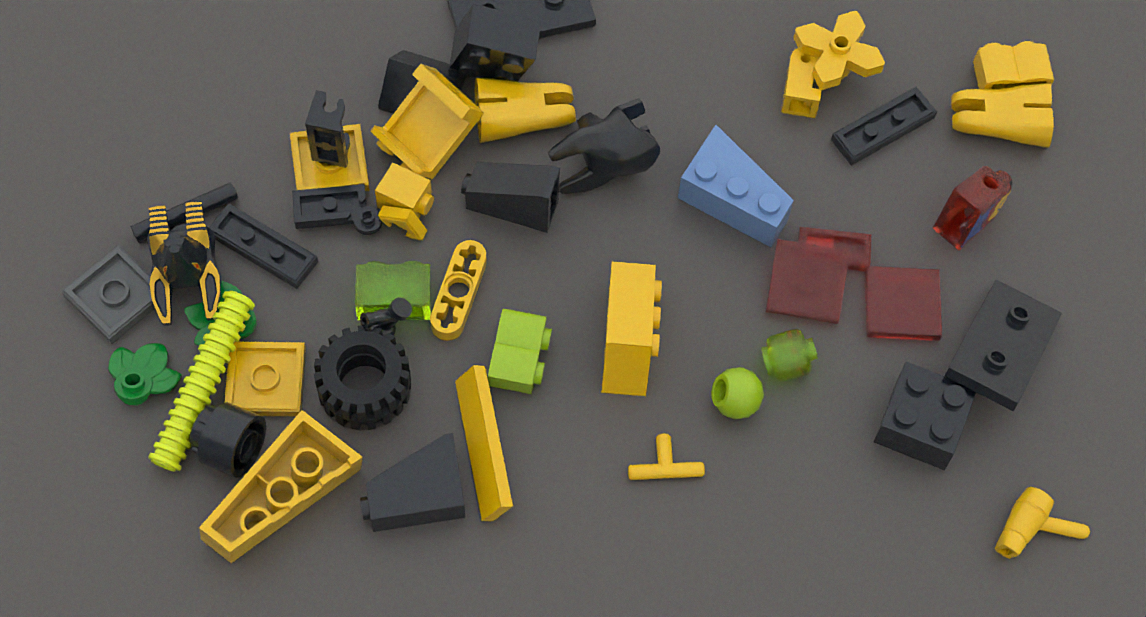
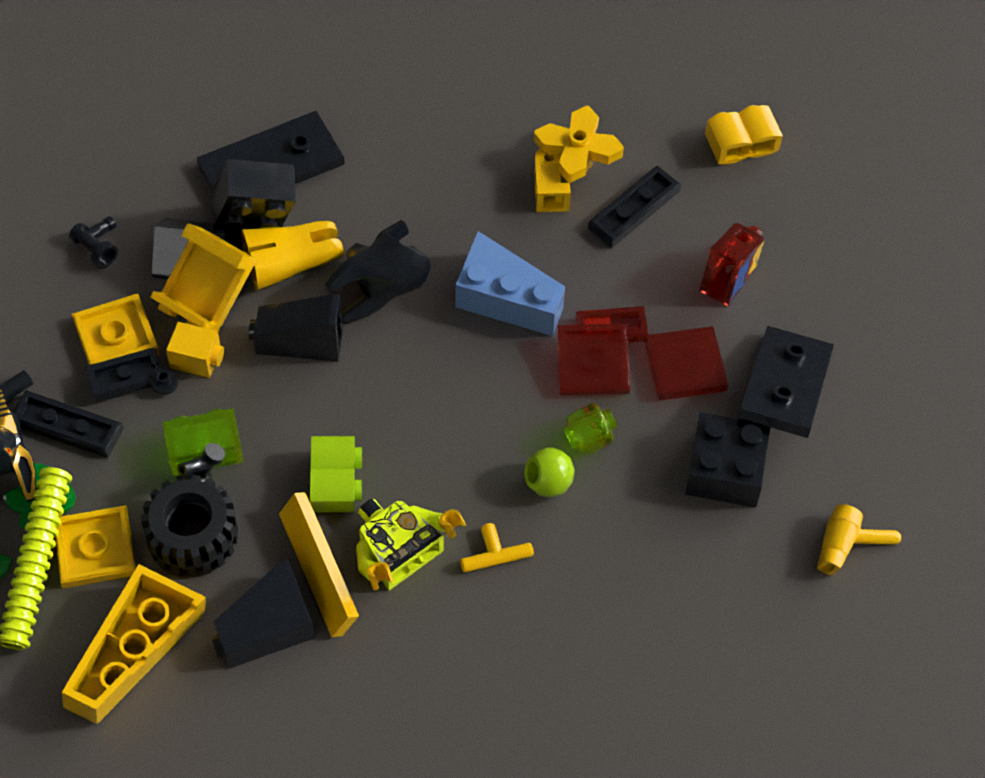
camera: 10 degrees left, 5 degrees down
black piece [190,402,266,478] -> none
hinge [305,90,350,168] -> none
yellow tile [378,205,427,240] -> none
yellow beam [430,240,487,341] -> none
yellow wedge [601,261,662,396] -> none
yellow piece [951,83,1054,148] -> none
none -> black piece [69,216,118,269]
none -> torso [356,499,466,591]

